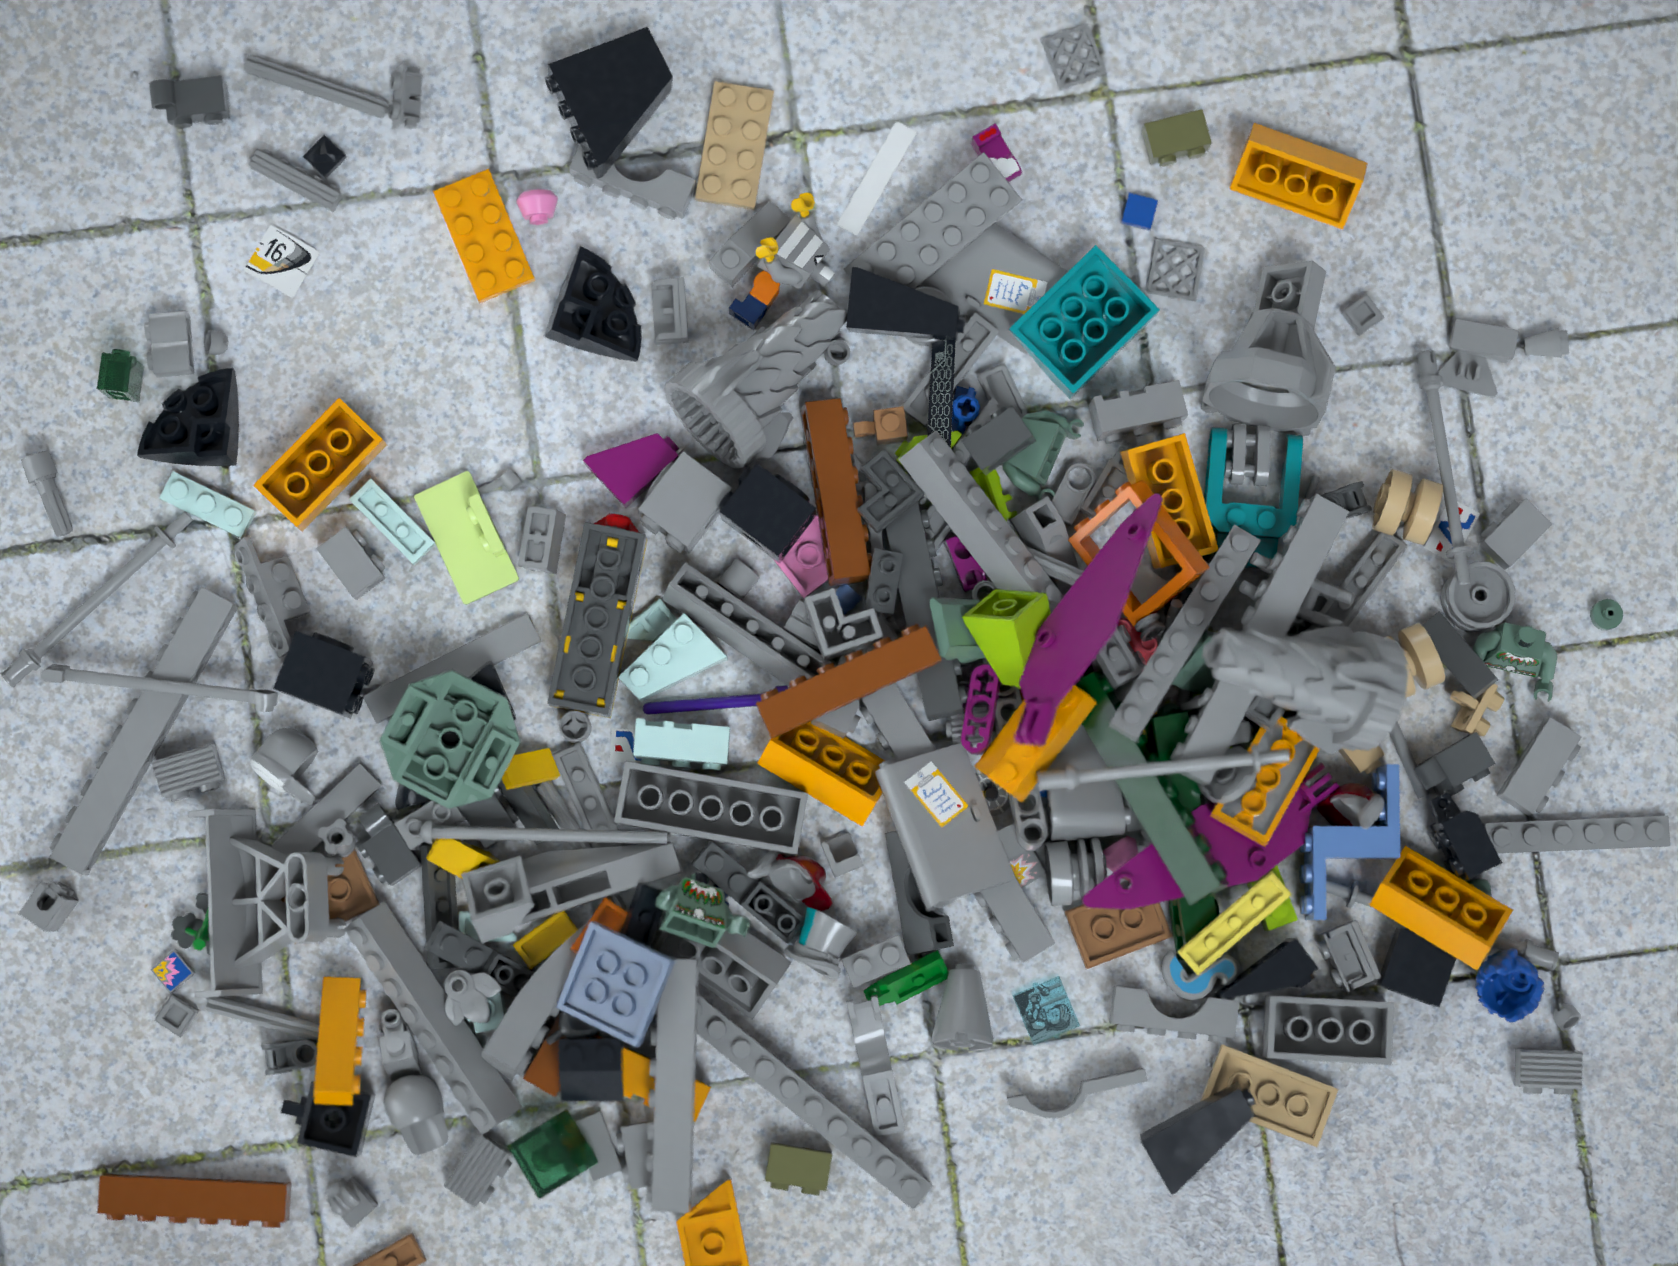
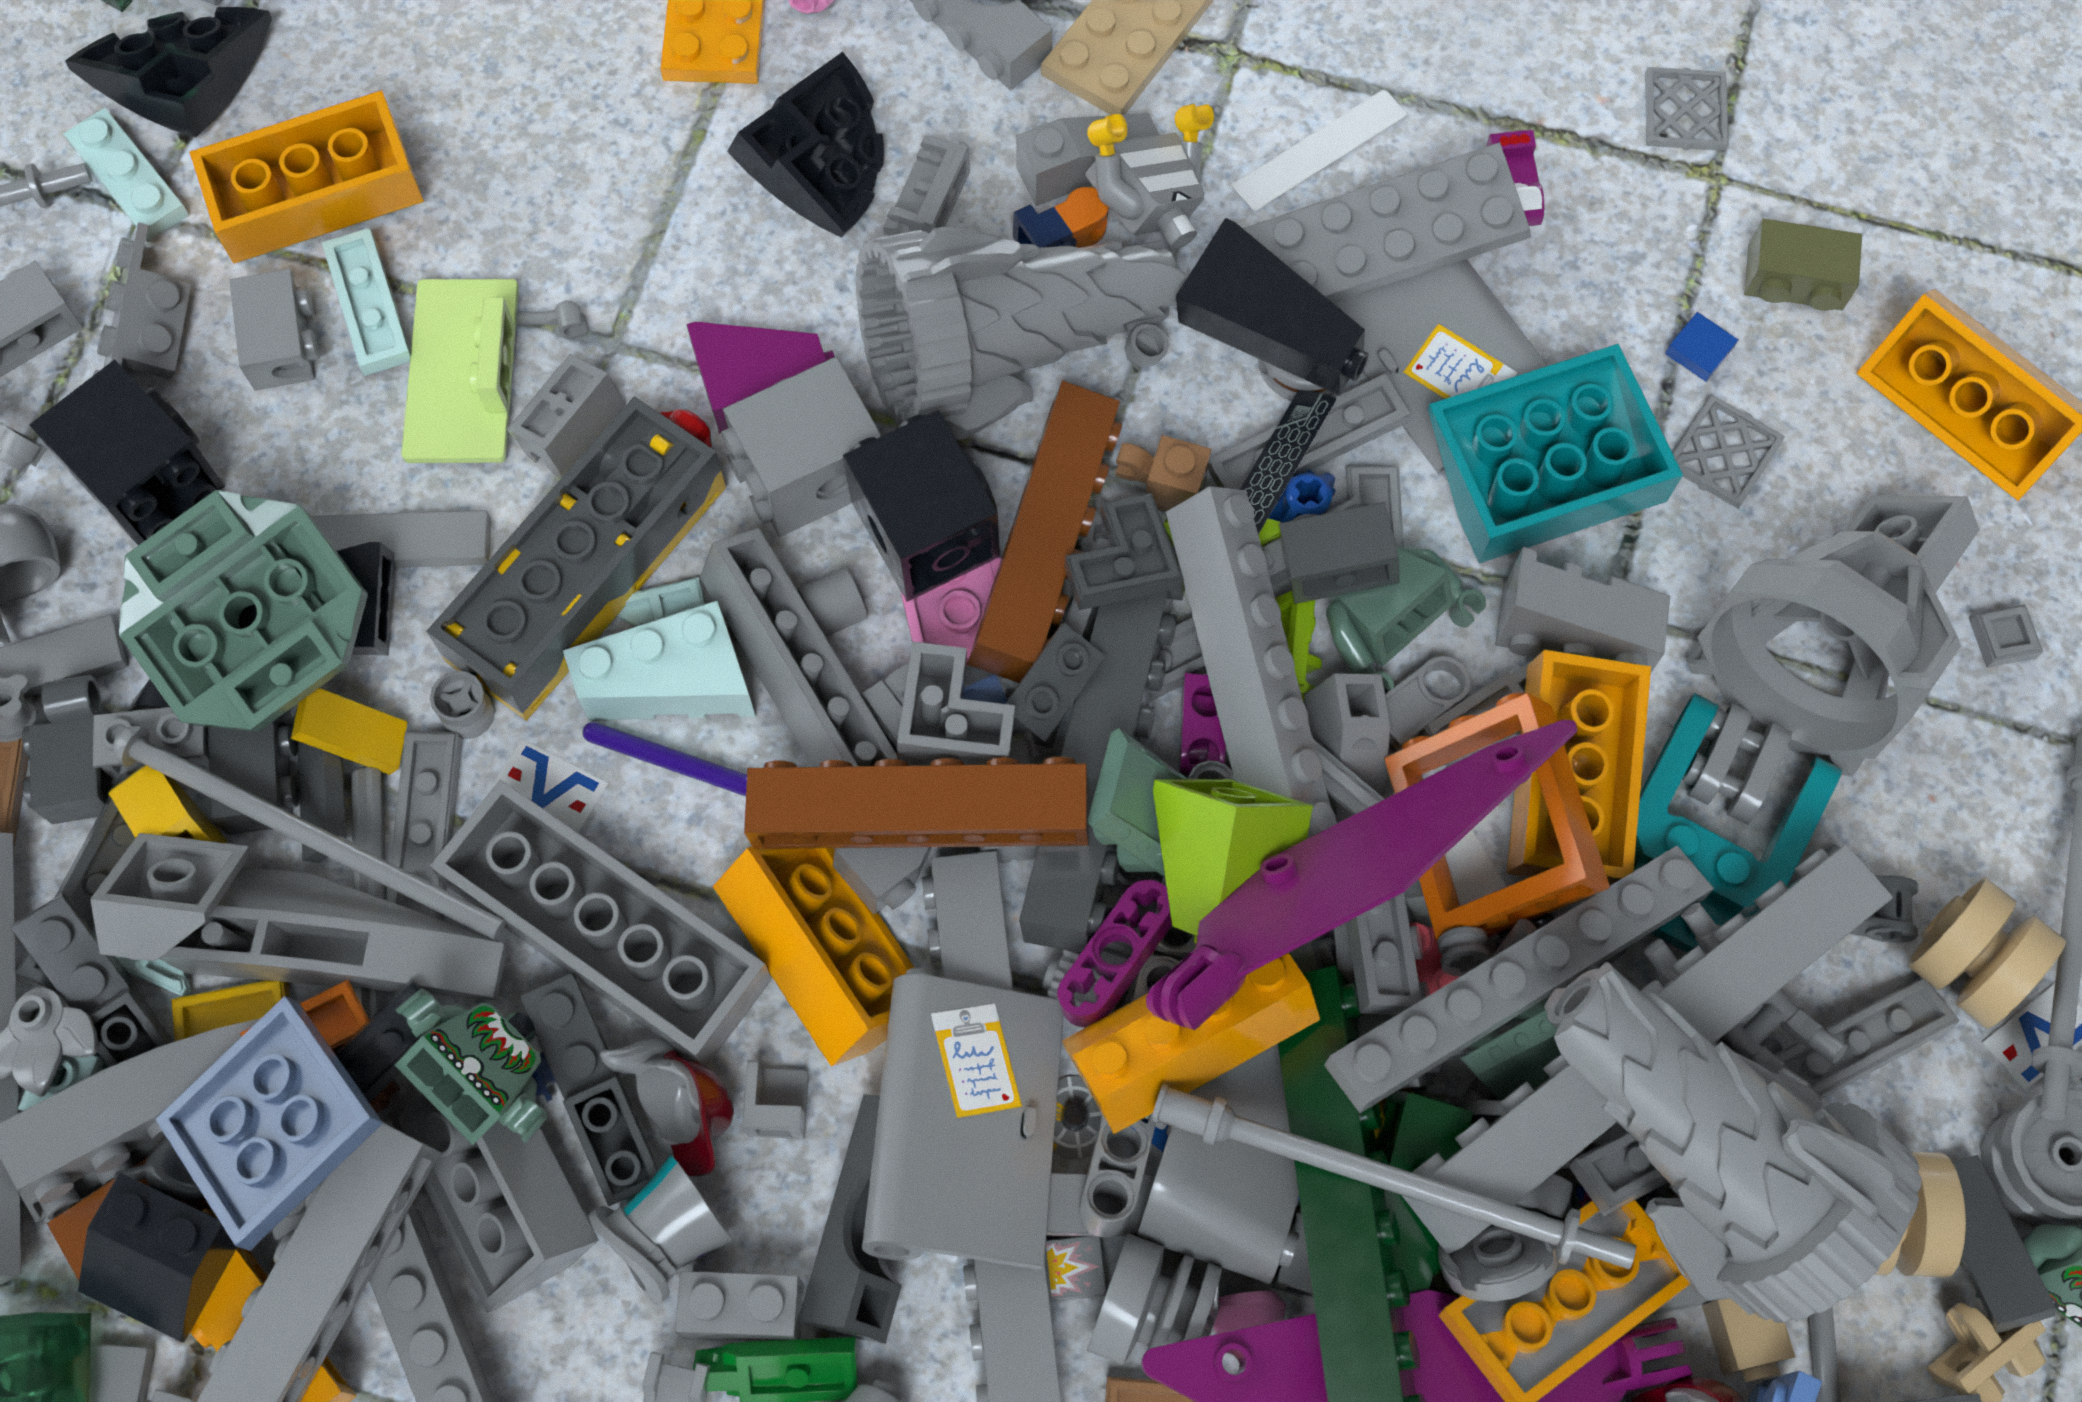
camera: 30 degrees right, 15 degrees down
light aqua wedge [633,718,730,771] -> none

